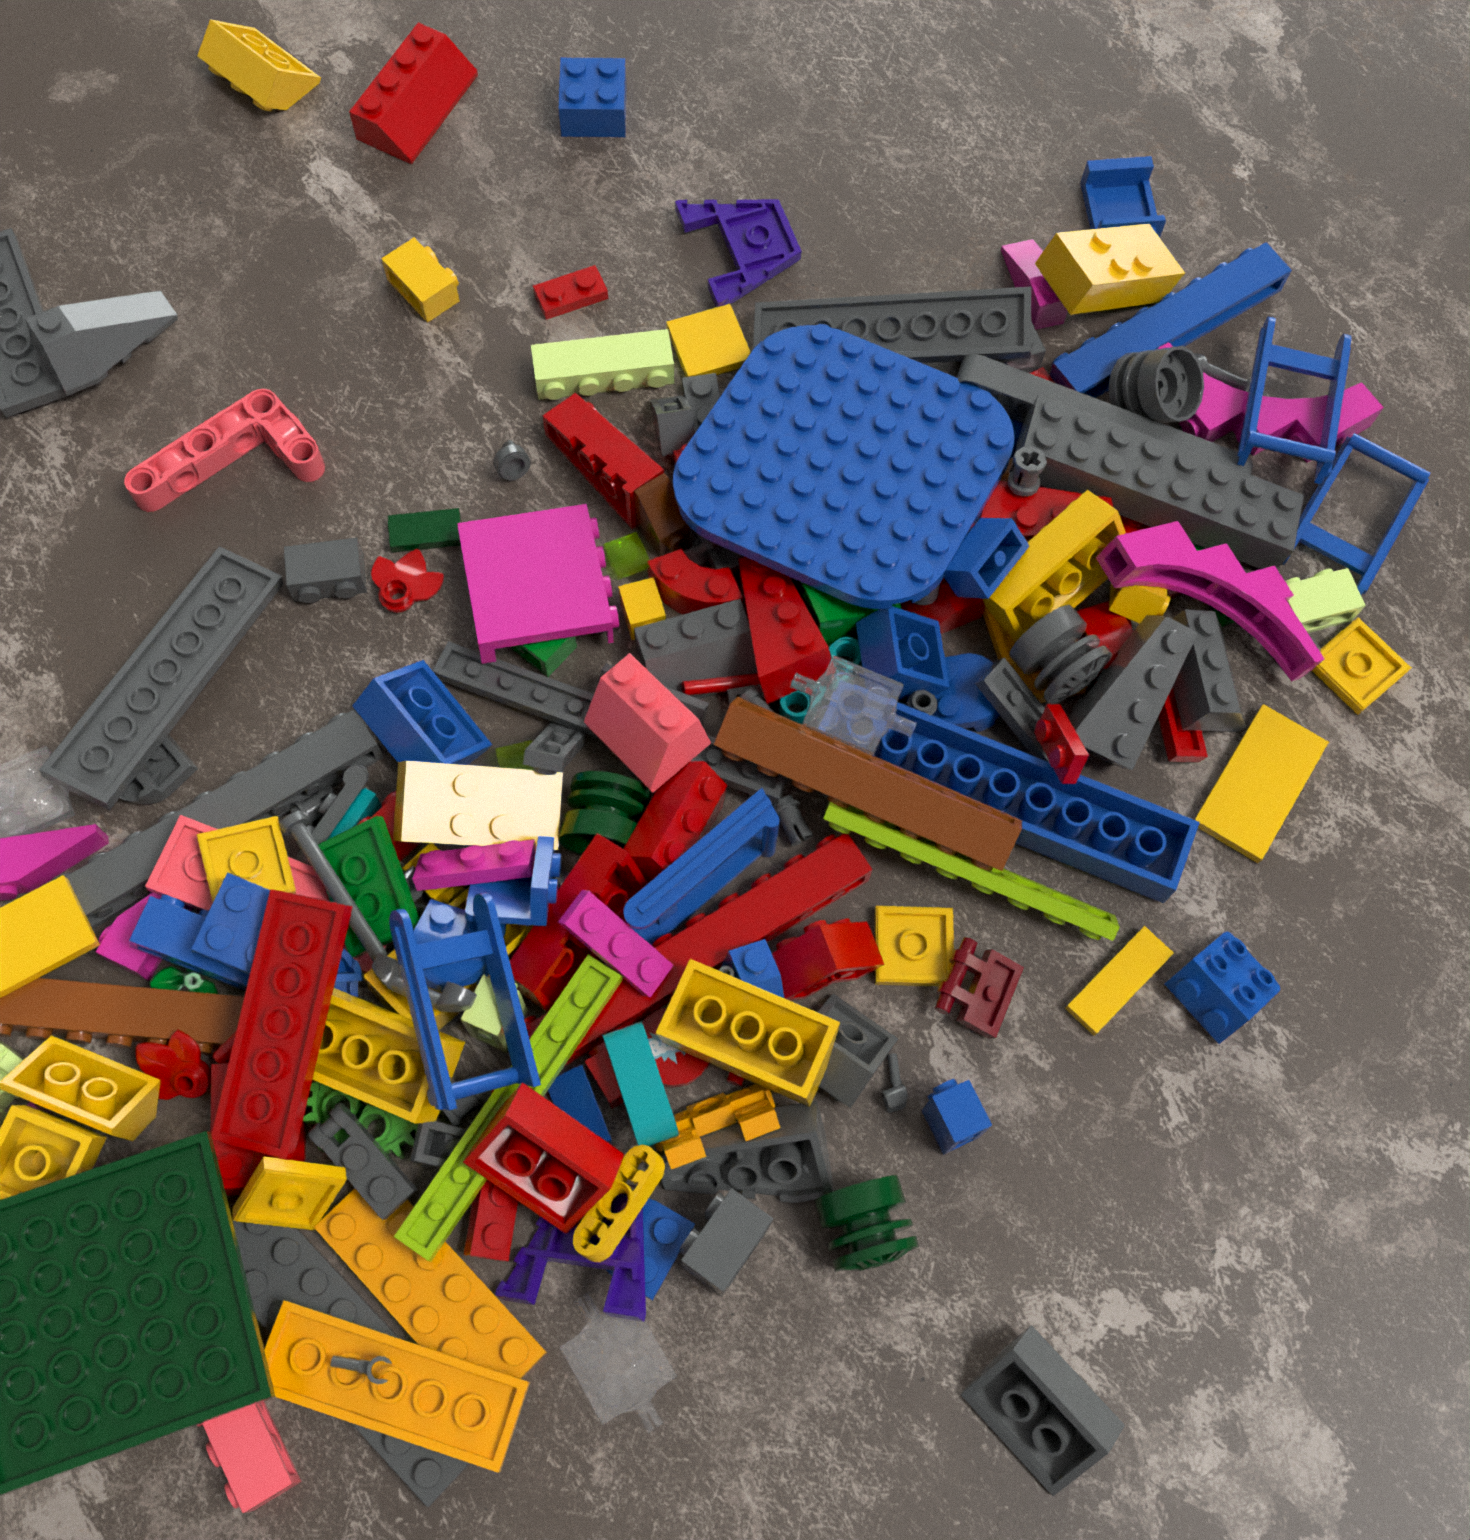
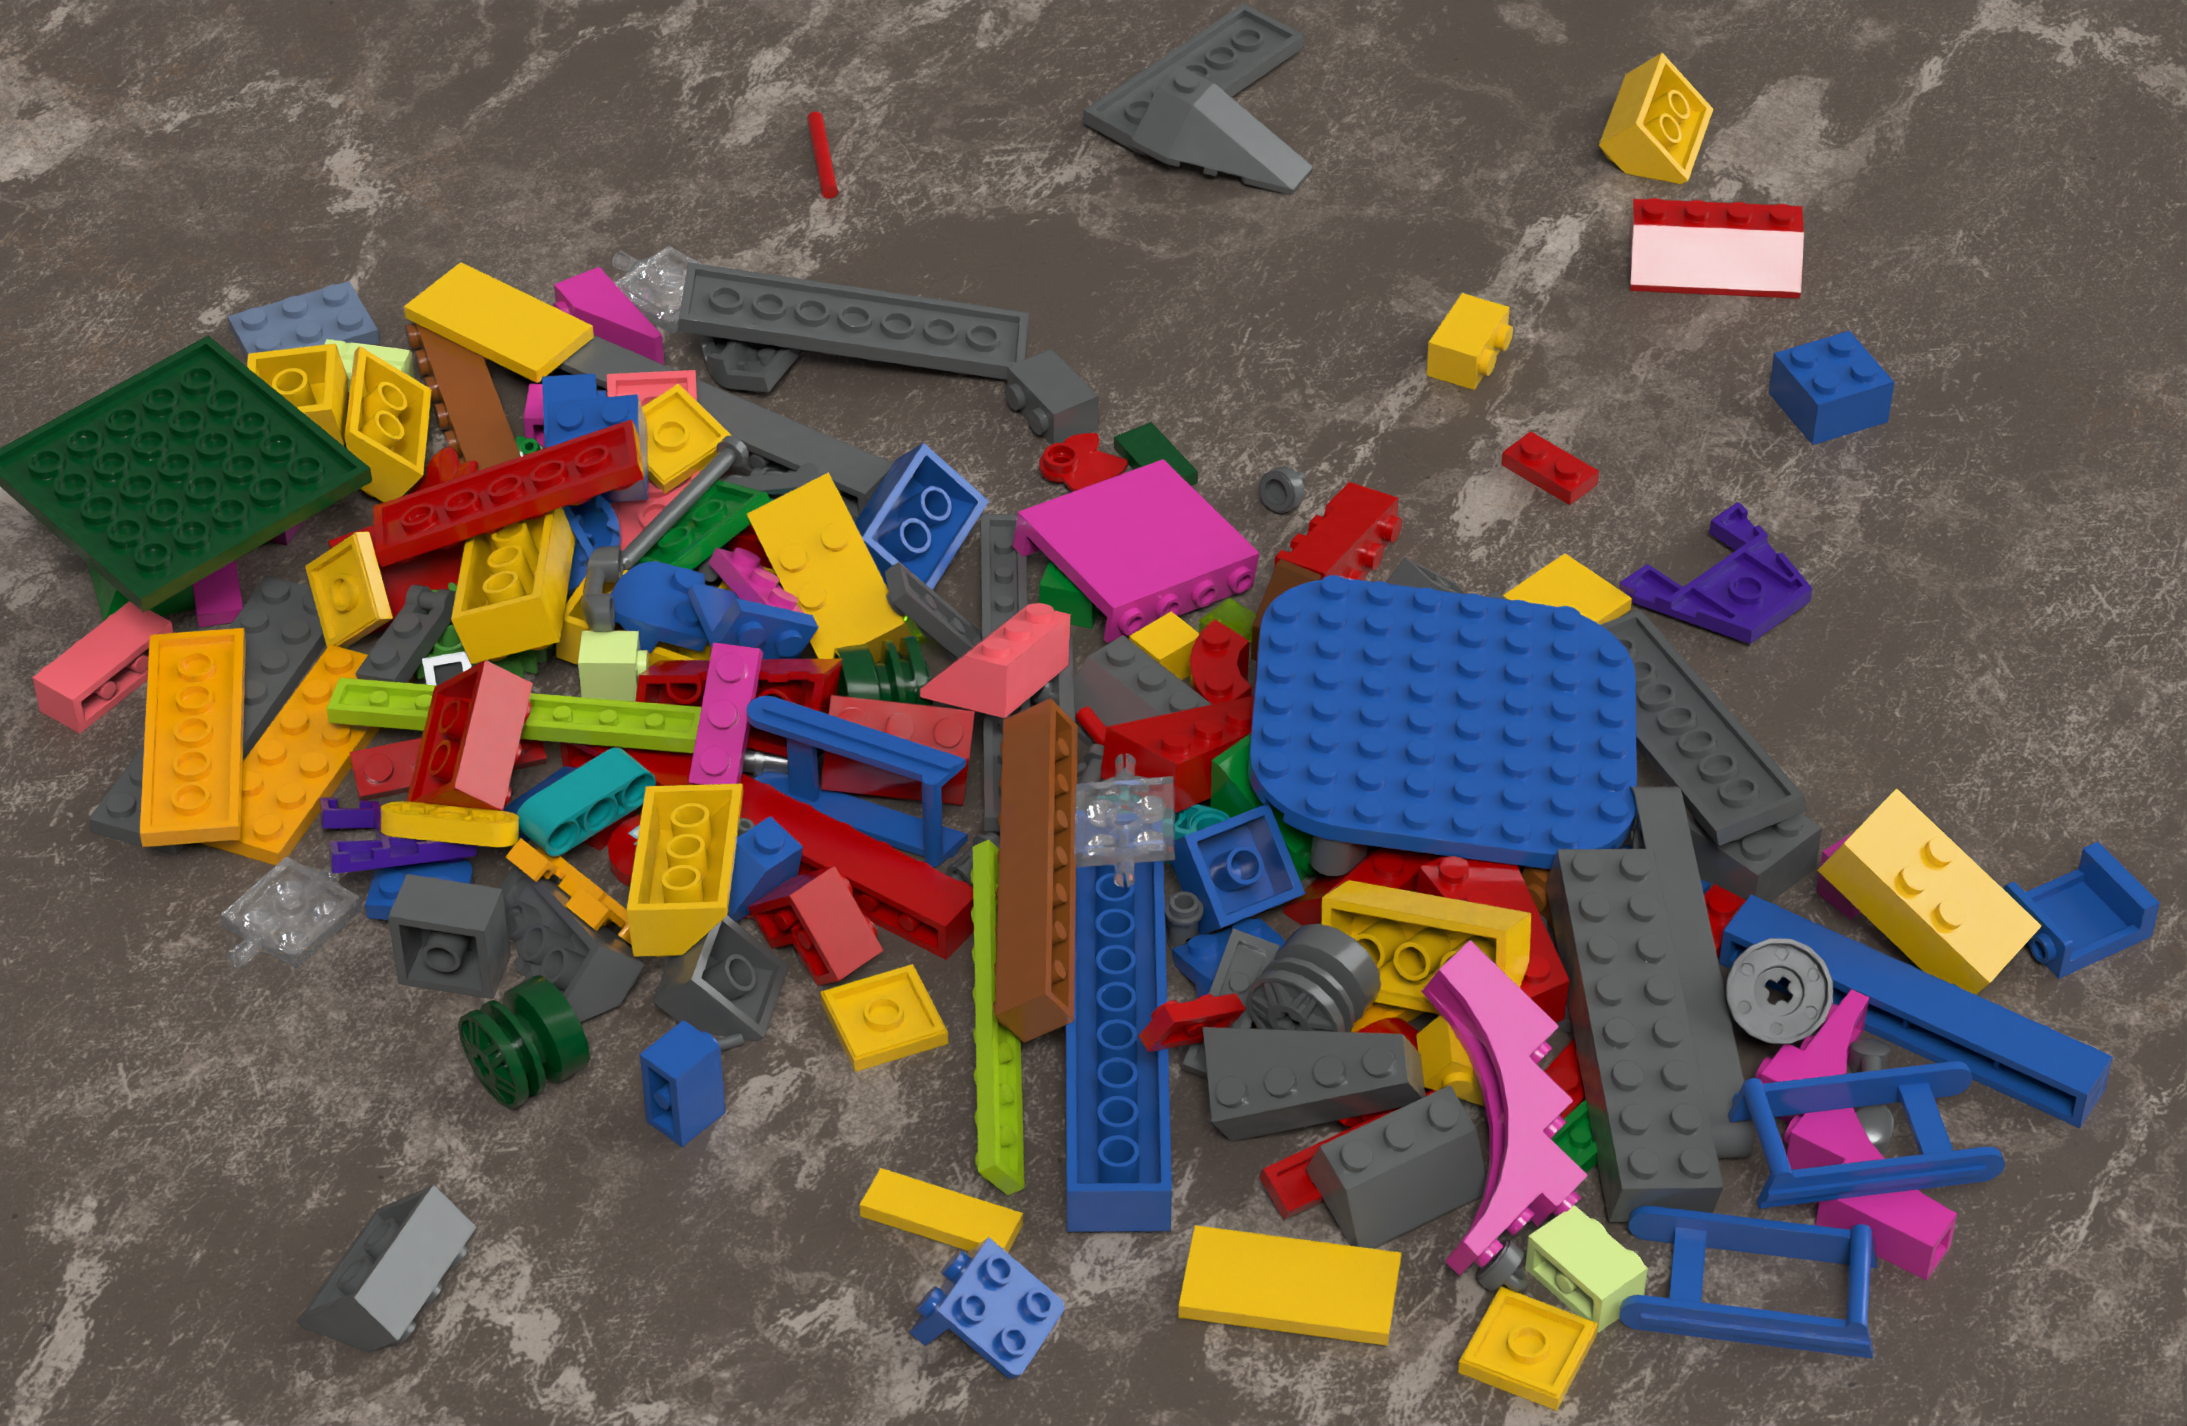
camera: 70 degrees right, 25 degrees down
coral beam [124,389,325,512] -> none
dark grey hand [331,1355,392,1384] -> none
blue piece [389,892,541,1111] -> none
yellowish green brick [531,329,674,400] -> none
dark red plate [934,937,1024,1039] -> none
blue brick [944,518,1029,599] -> none
dark grey bush [1007,447,1047,496] -> none

